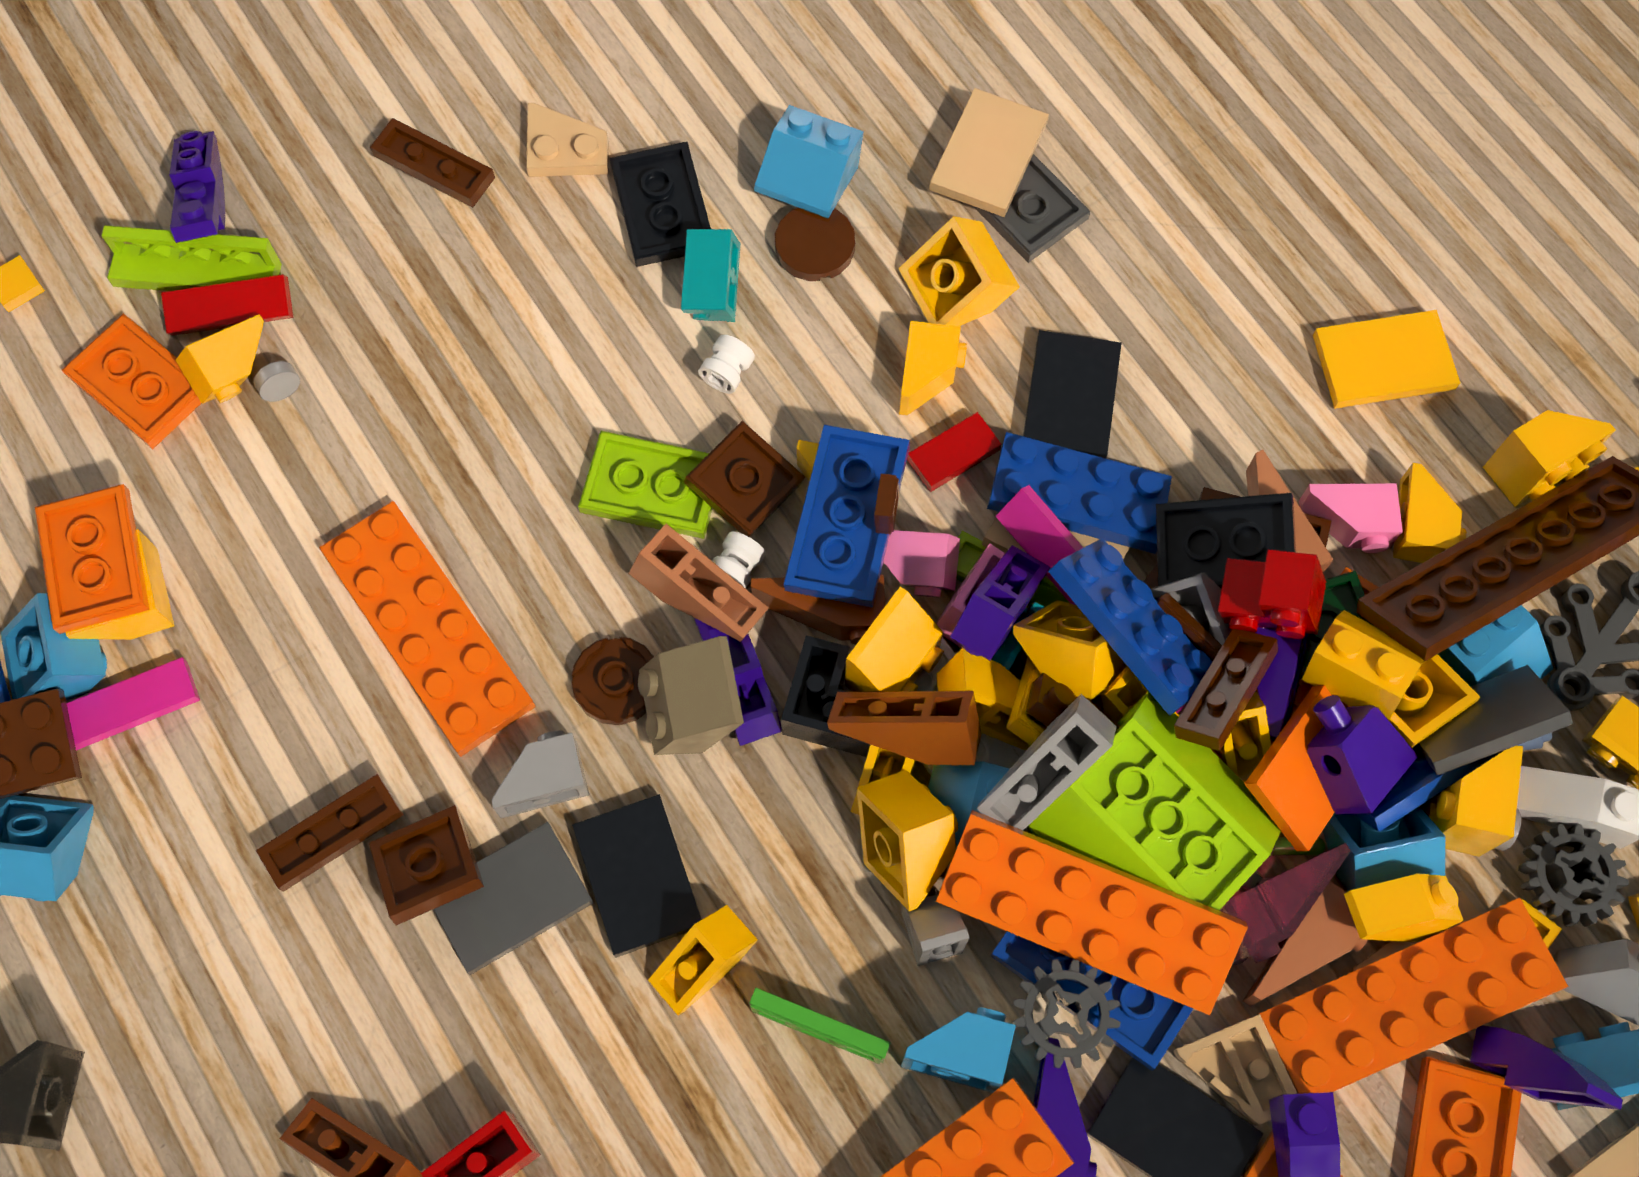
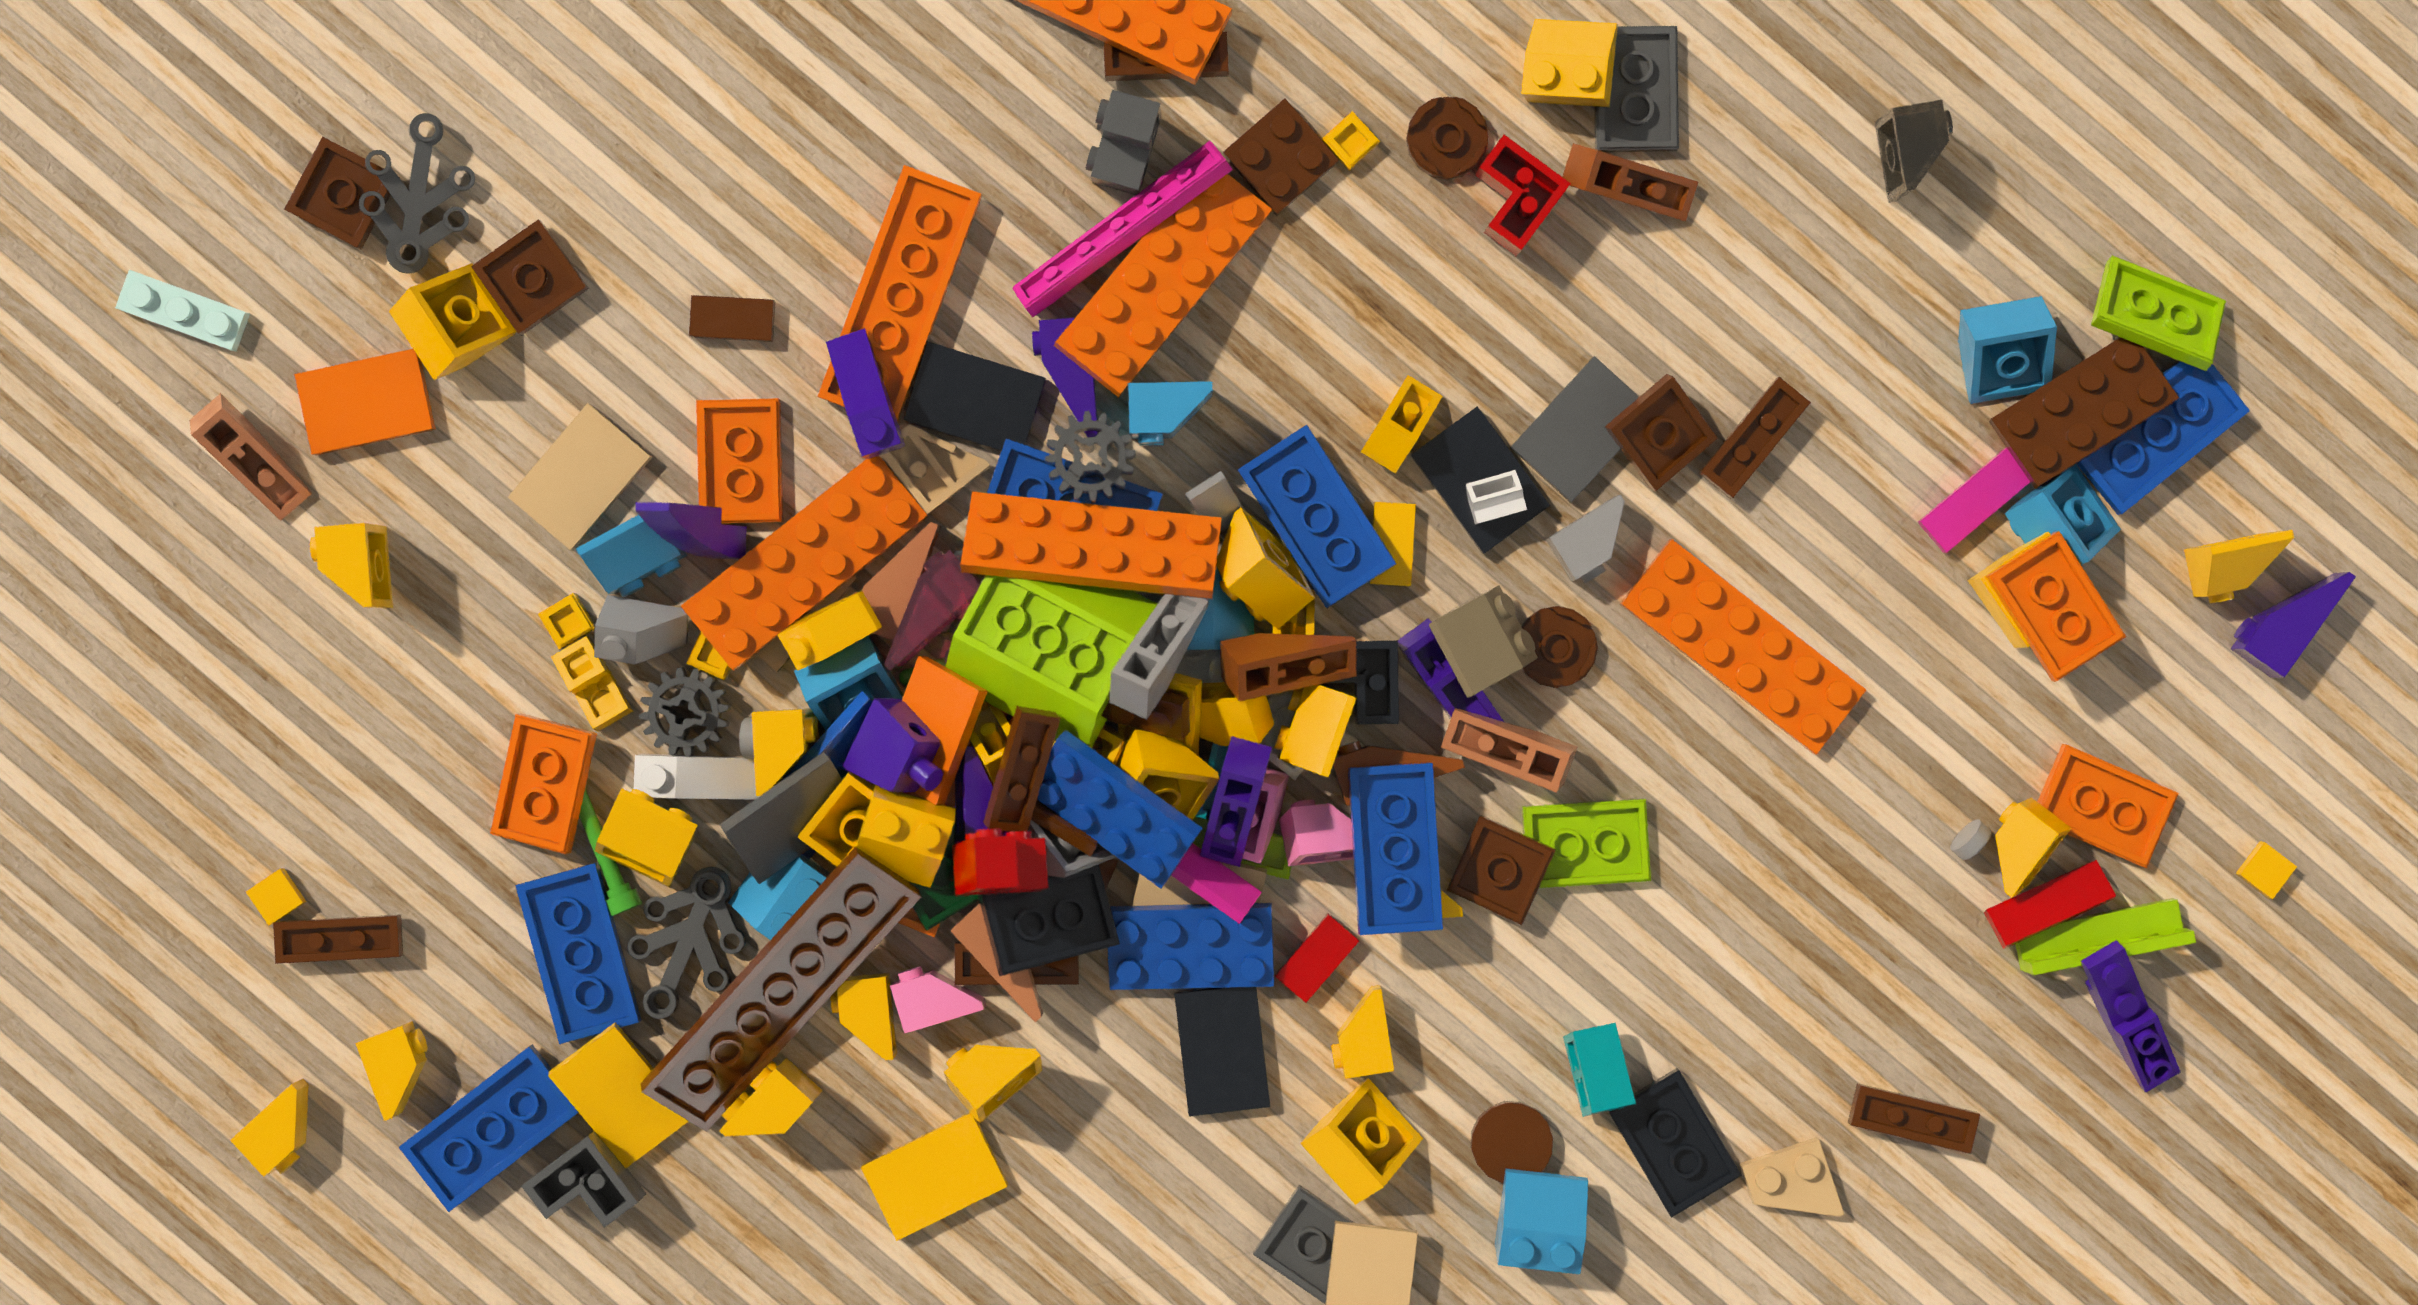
camera: 160 degrees right, 20 degrees up
white wheel [698,335,755,394] -> none
white wheel [712,531,766,589] -> none
bright green tile [749,988,891,1064] -> none
reddish brown tile [874,474,899,535] -> none
none -> yellow slope [944,1045,1043,1124]
none -> blue plate [1238,425,1397,608]
none -> yellow tile [1369,502,1416,586]
none -> white piece [1466,470,1527,525]

